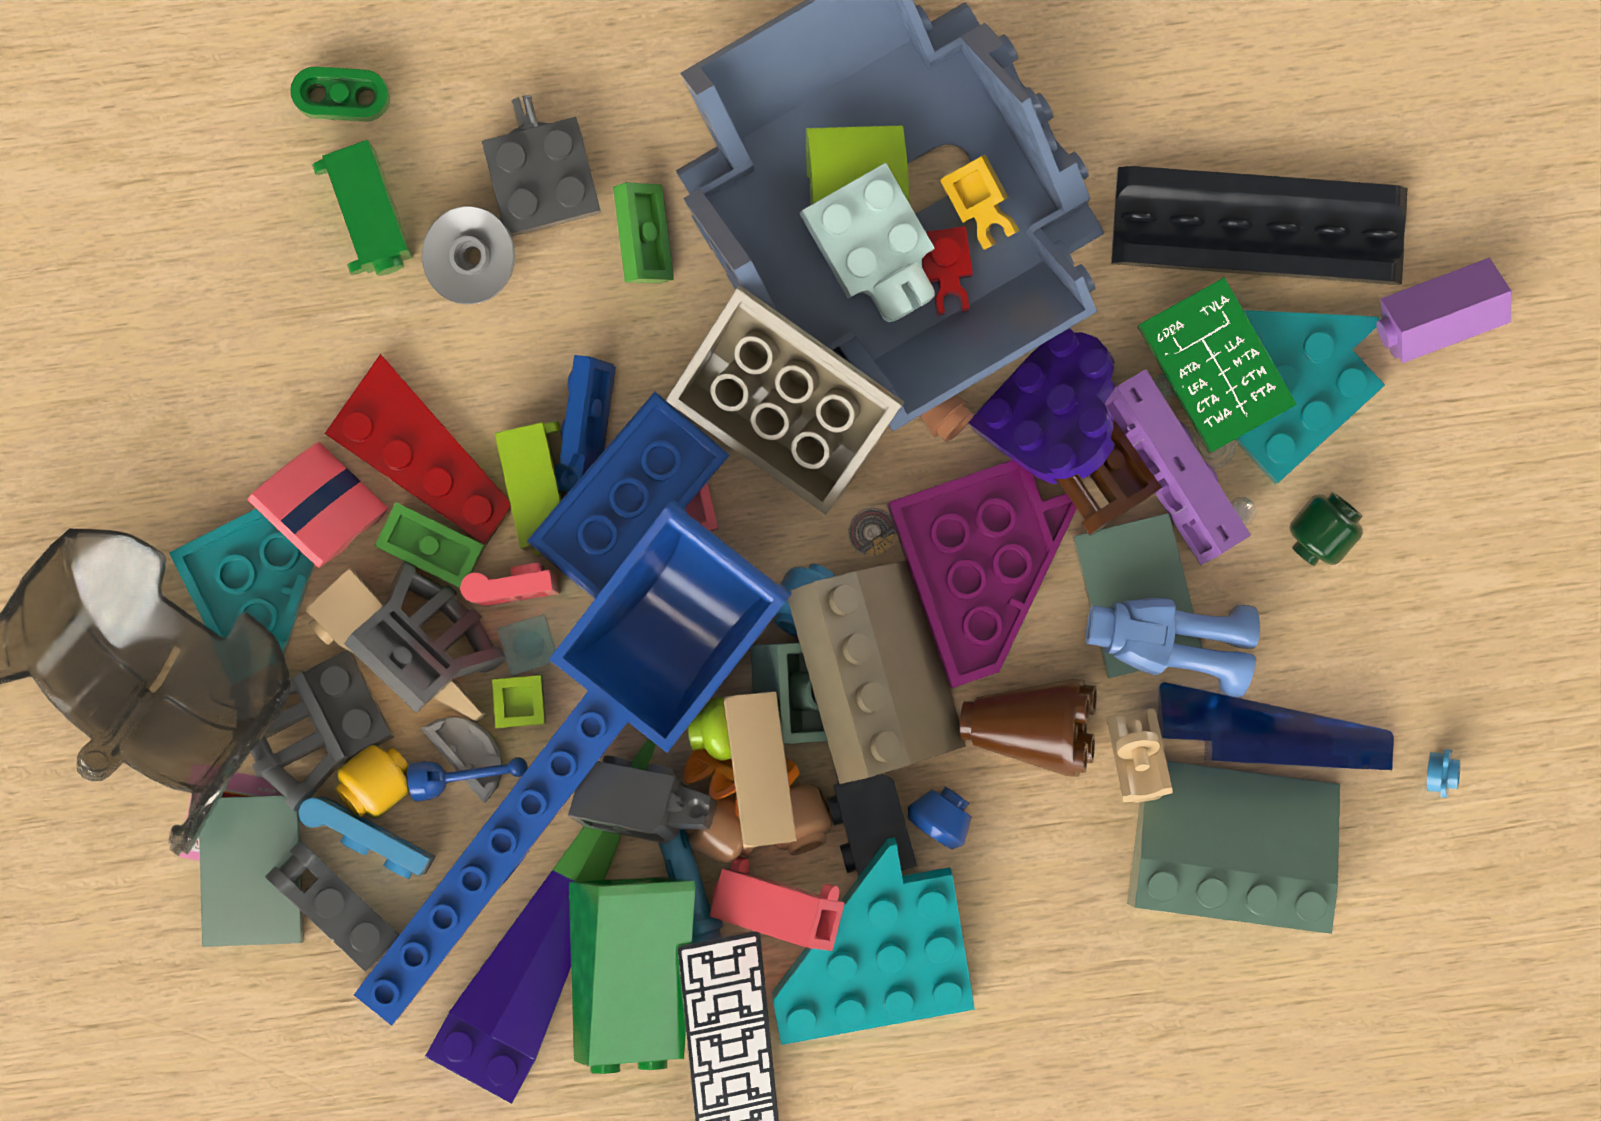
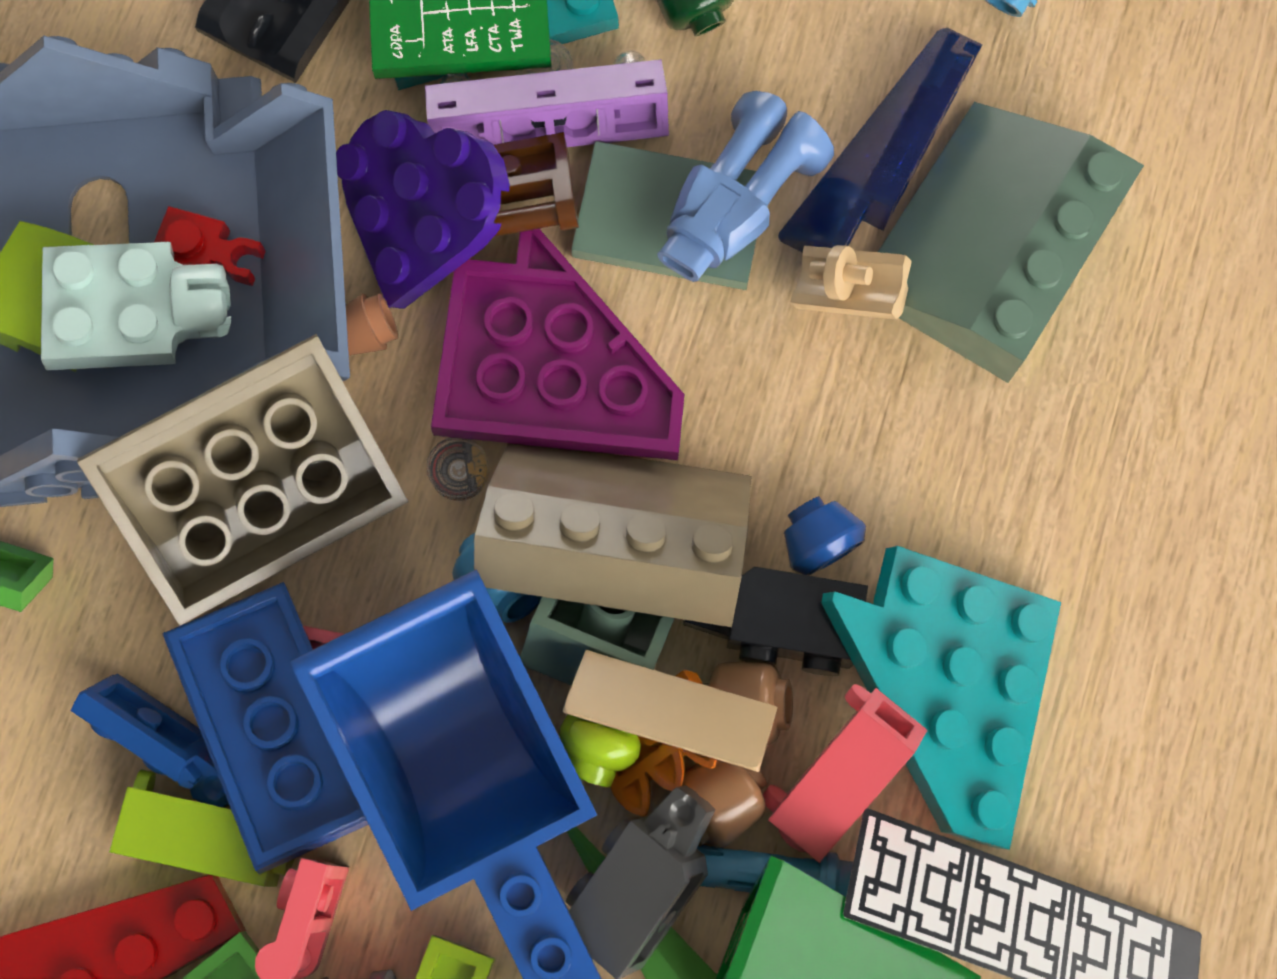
camera: 60 degrees left, 10 degrees down
clear light blue plate [497,614,556,676] -> none
yellow plate [940,155,1020,250] -> none
reddish brown cone [960,679,1097,777] -> none

